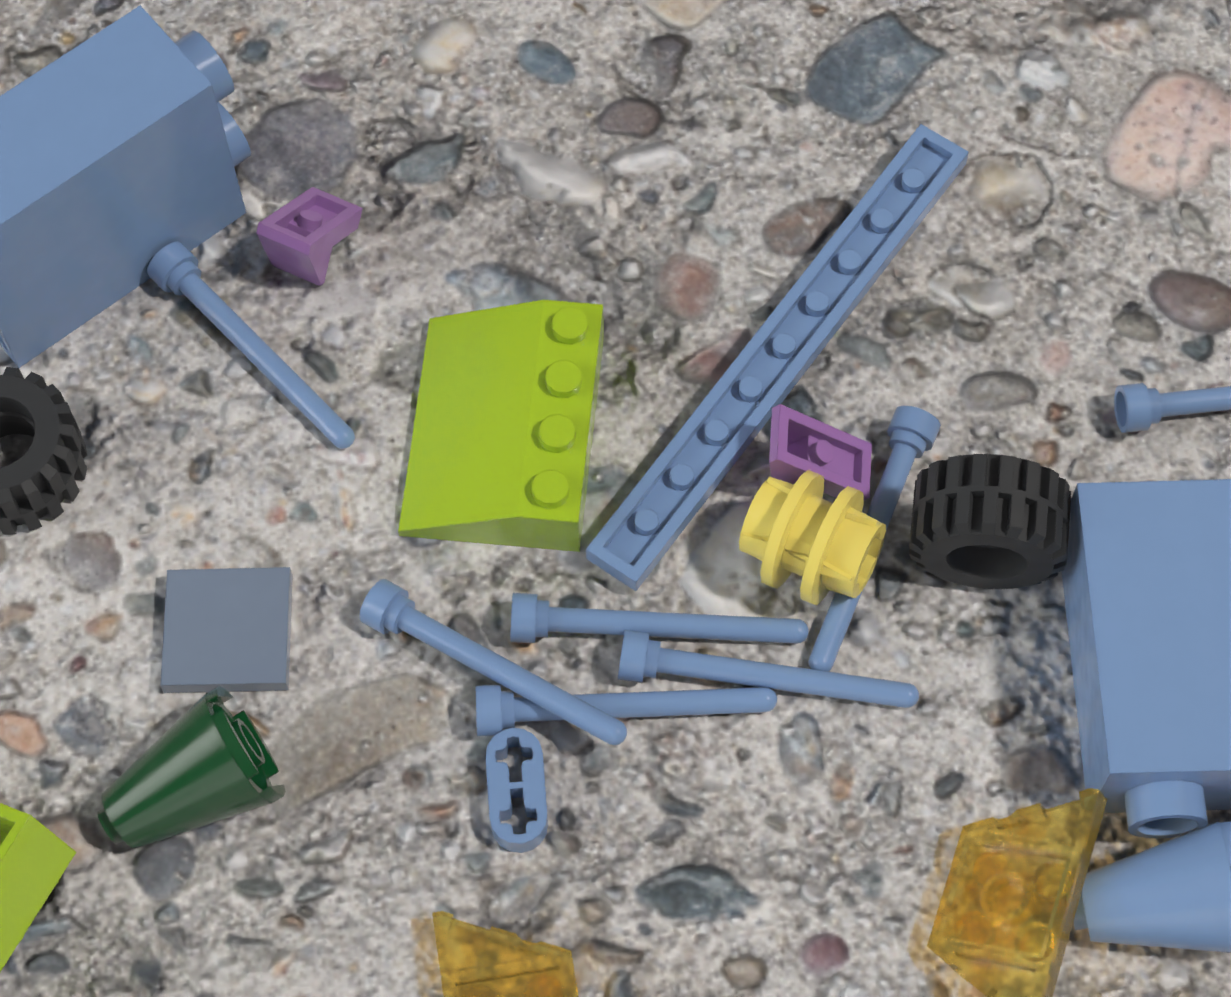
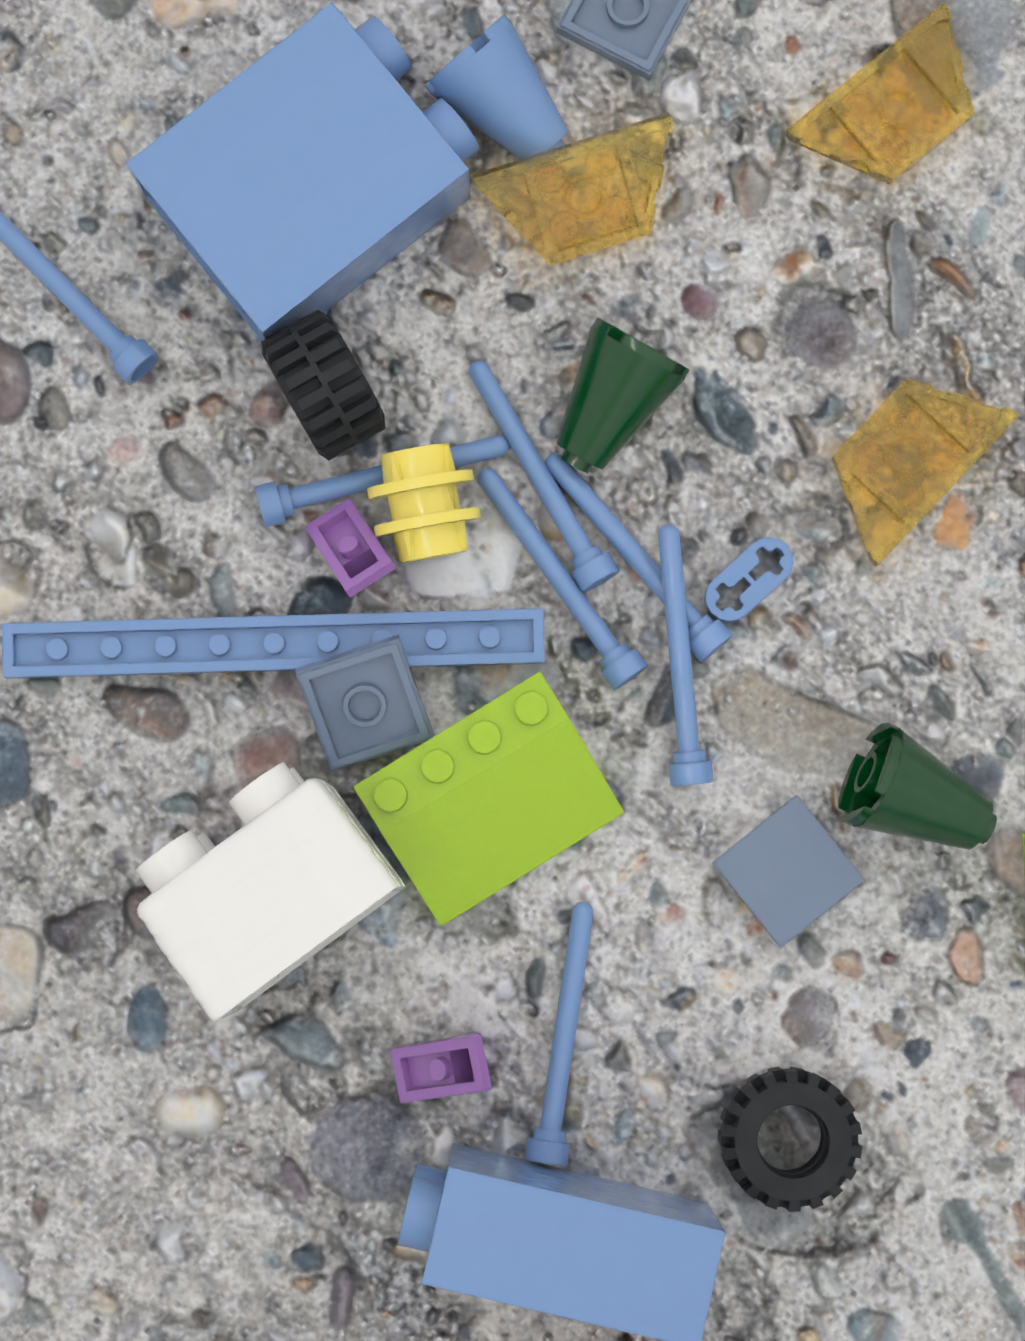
camera: 130 degrees left, 20 degrees up
none -> white brick [136,762,407,1022]
none -> sand blue tile [295,634,434,772]
none -> dark green cone [556,317,690,474]

